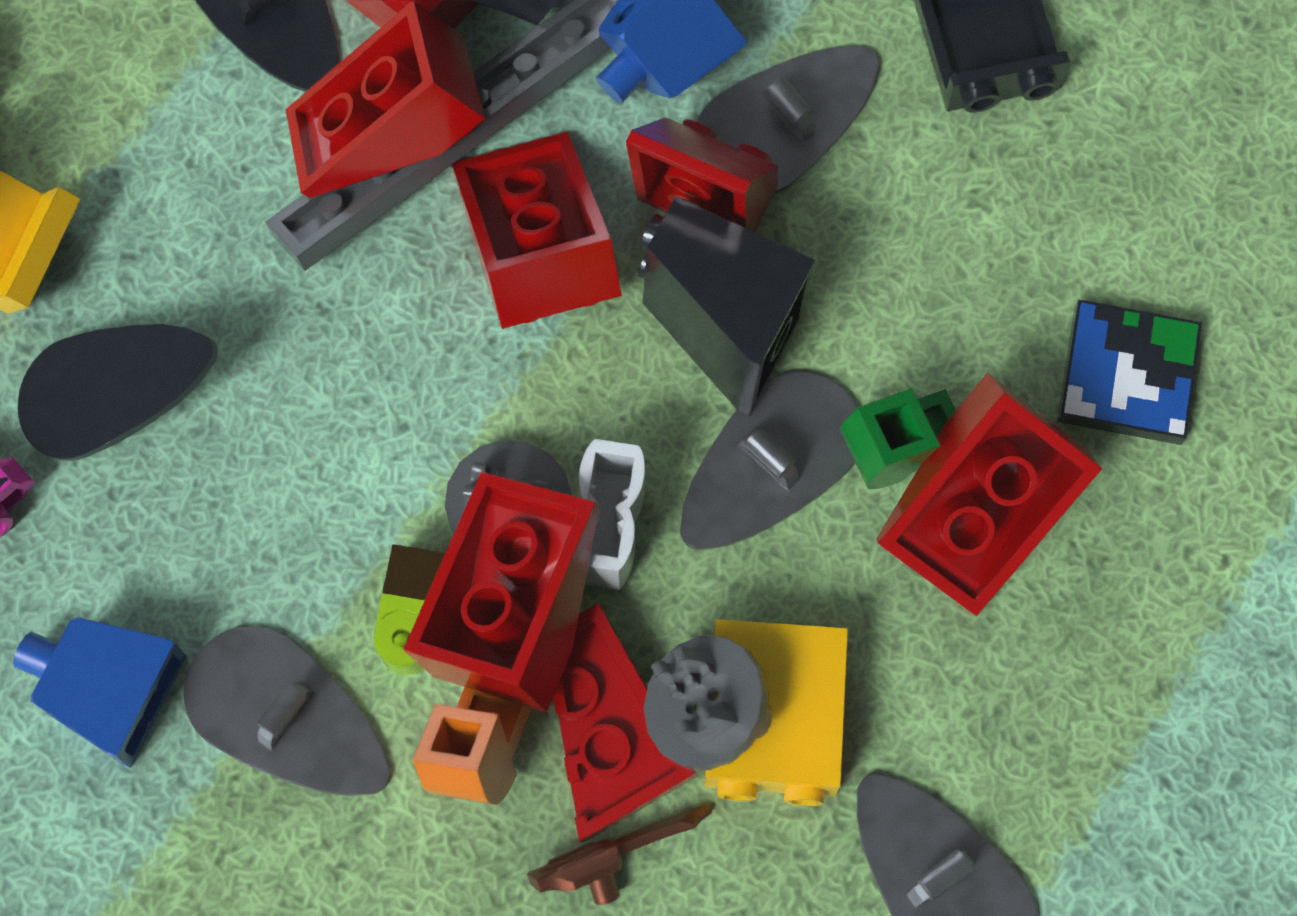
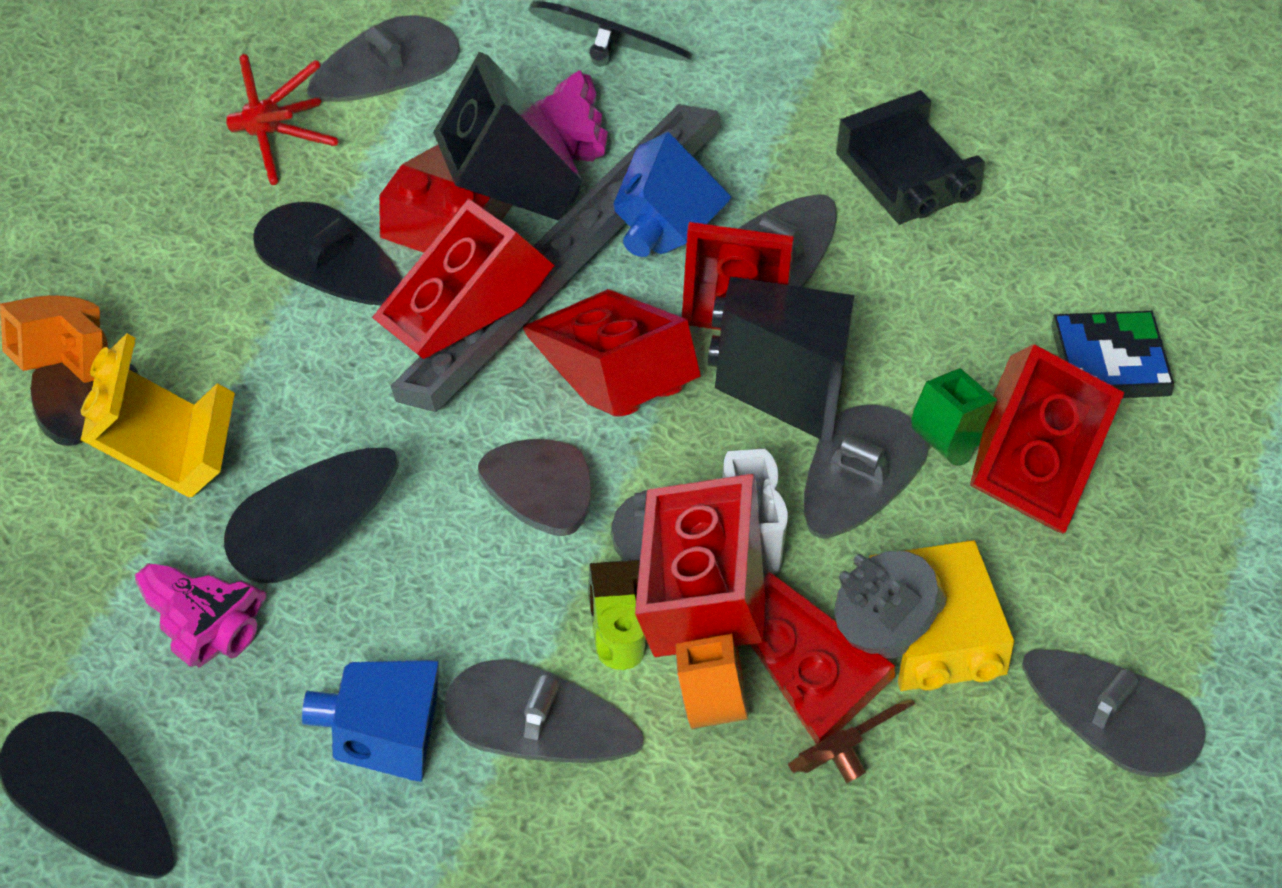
camera: 20 degrees left, 25 degrees down
none -> flat silver shield [478,439,591,536]

